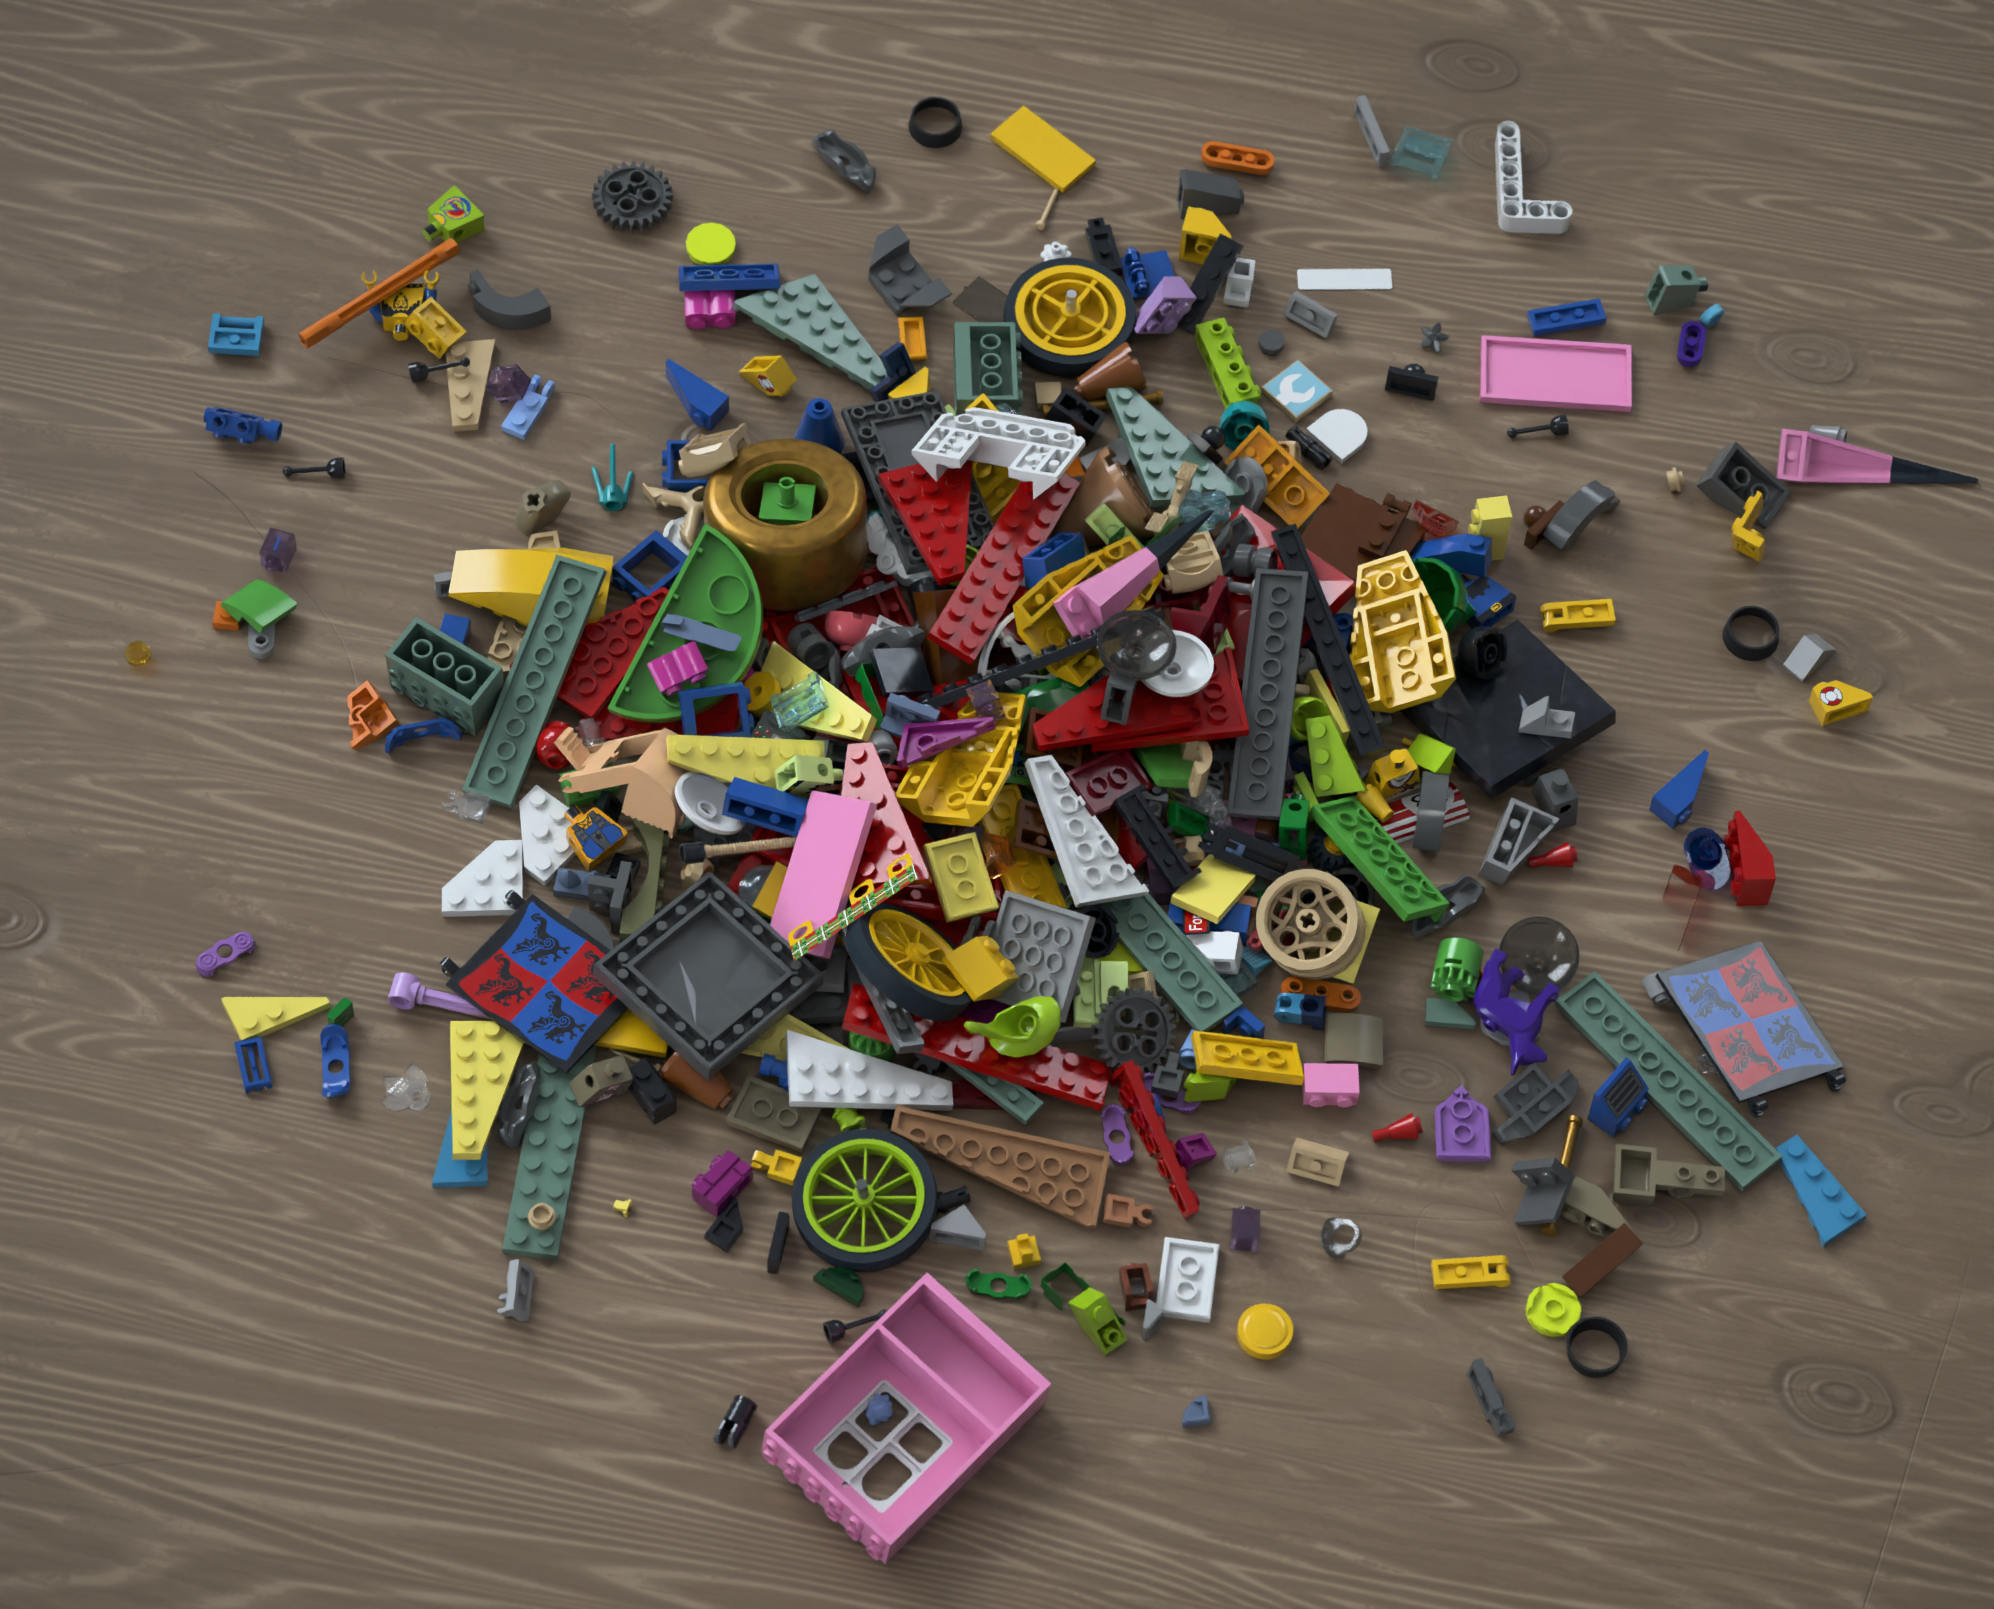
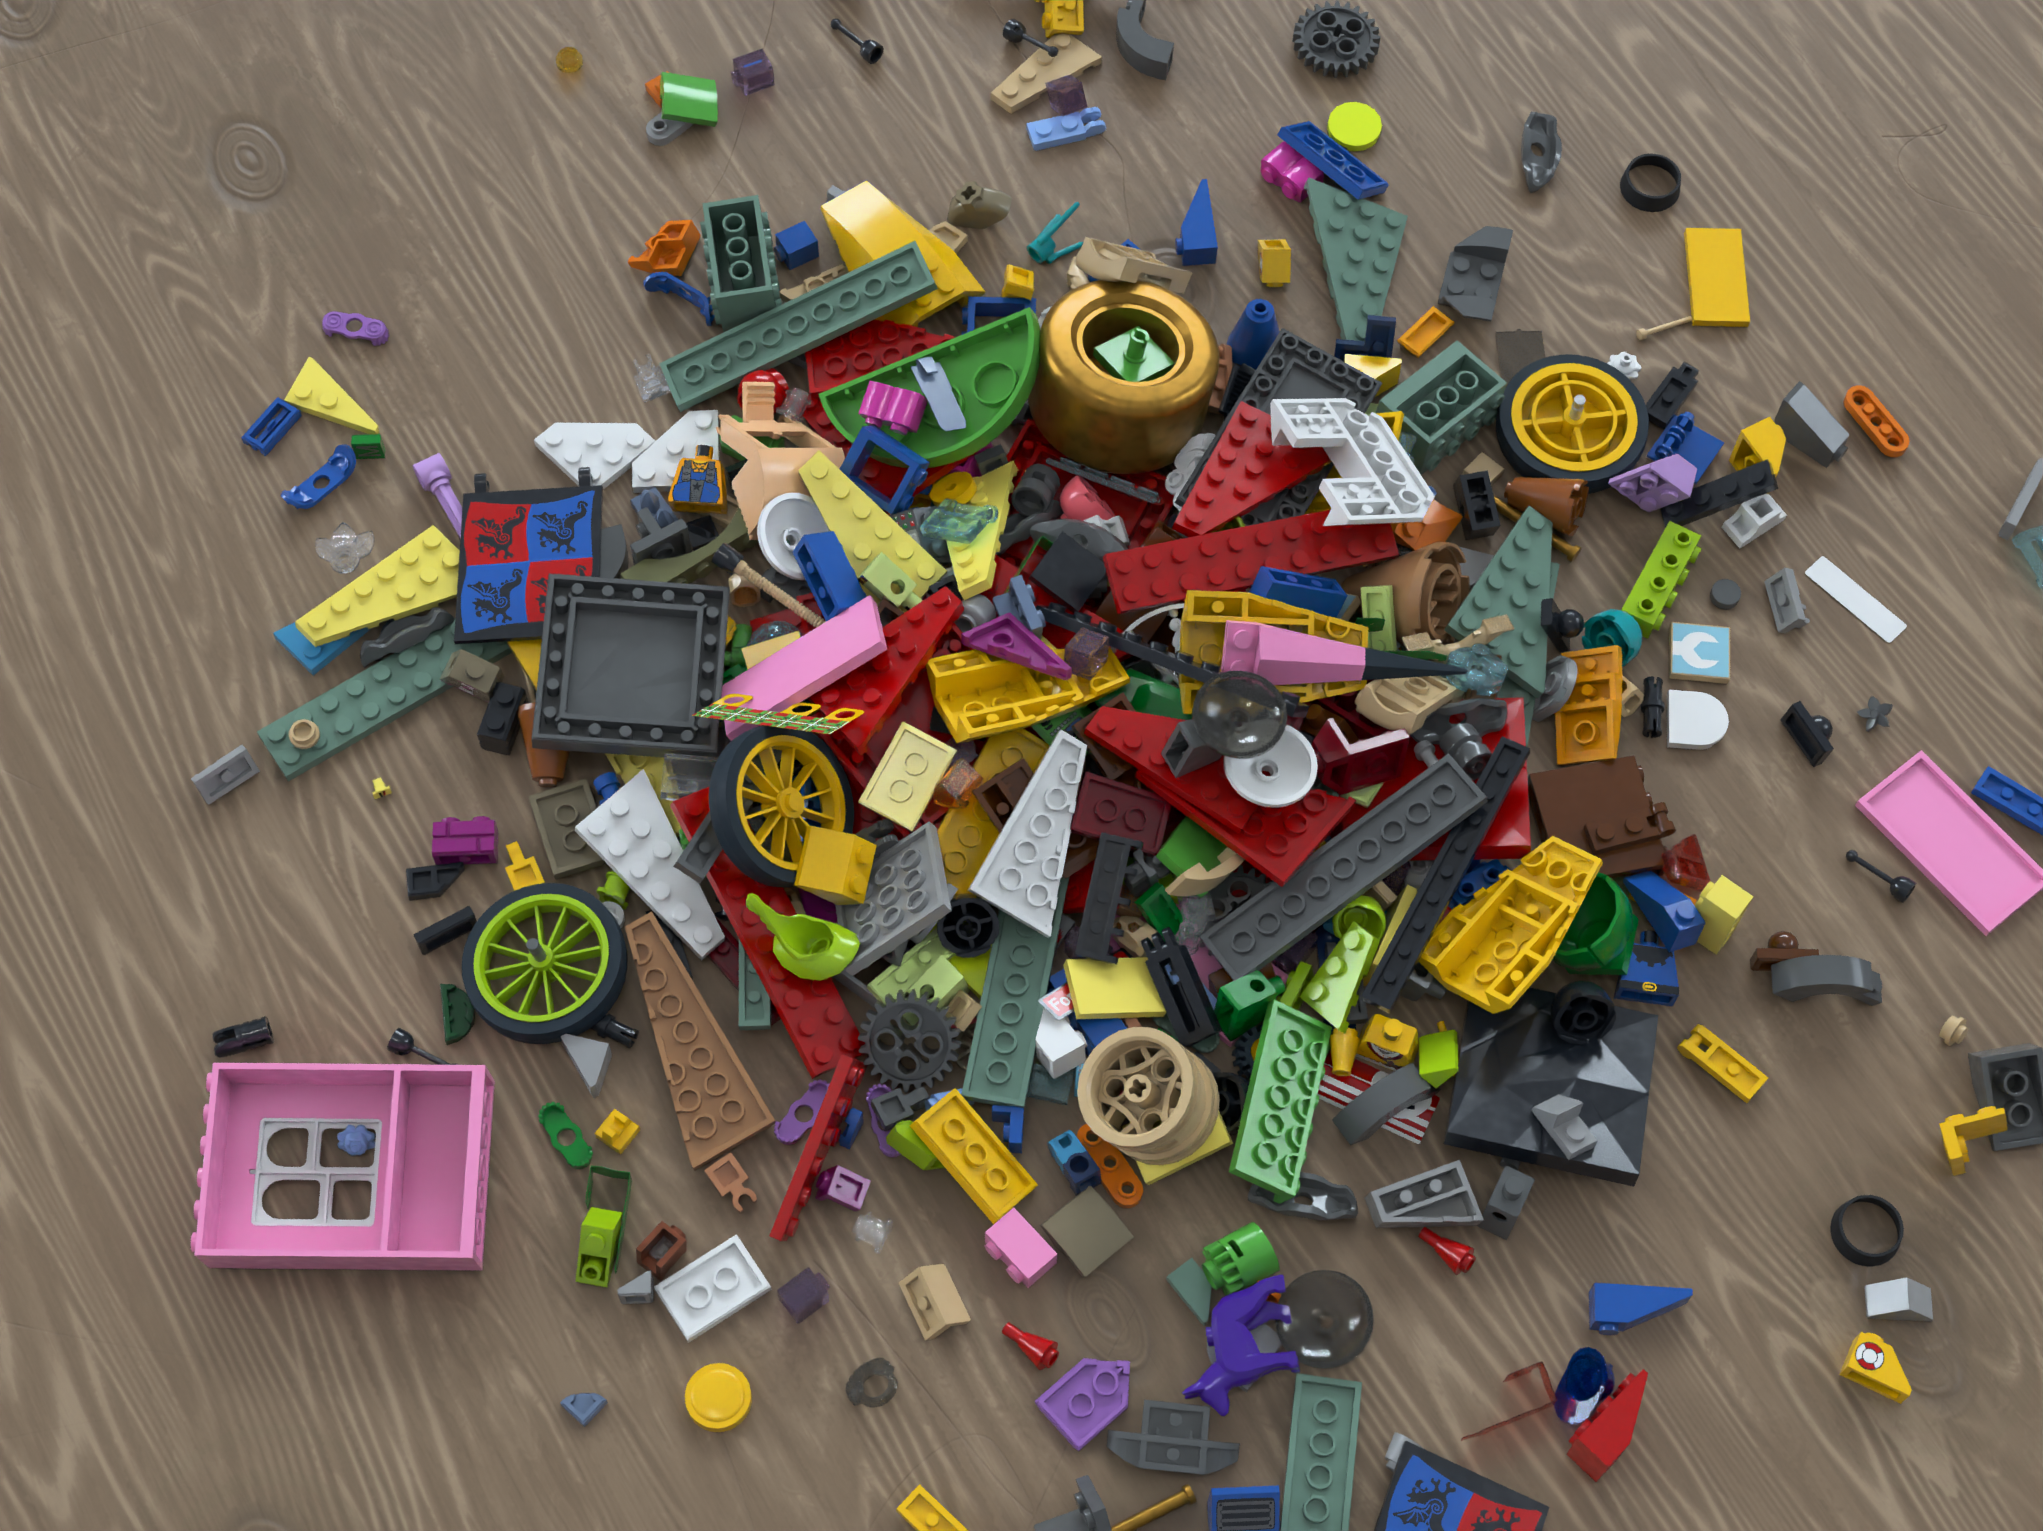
camera: 50 degrees right, 5 degrees up
none -> clear panel [660,753,718,801]
none -> yellow tile [1001,264,1034,300]

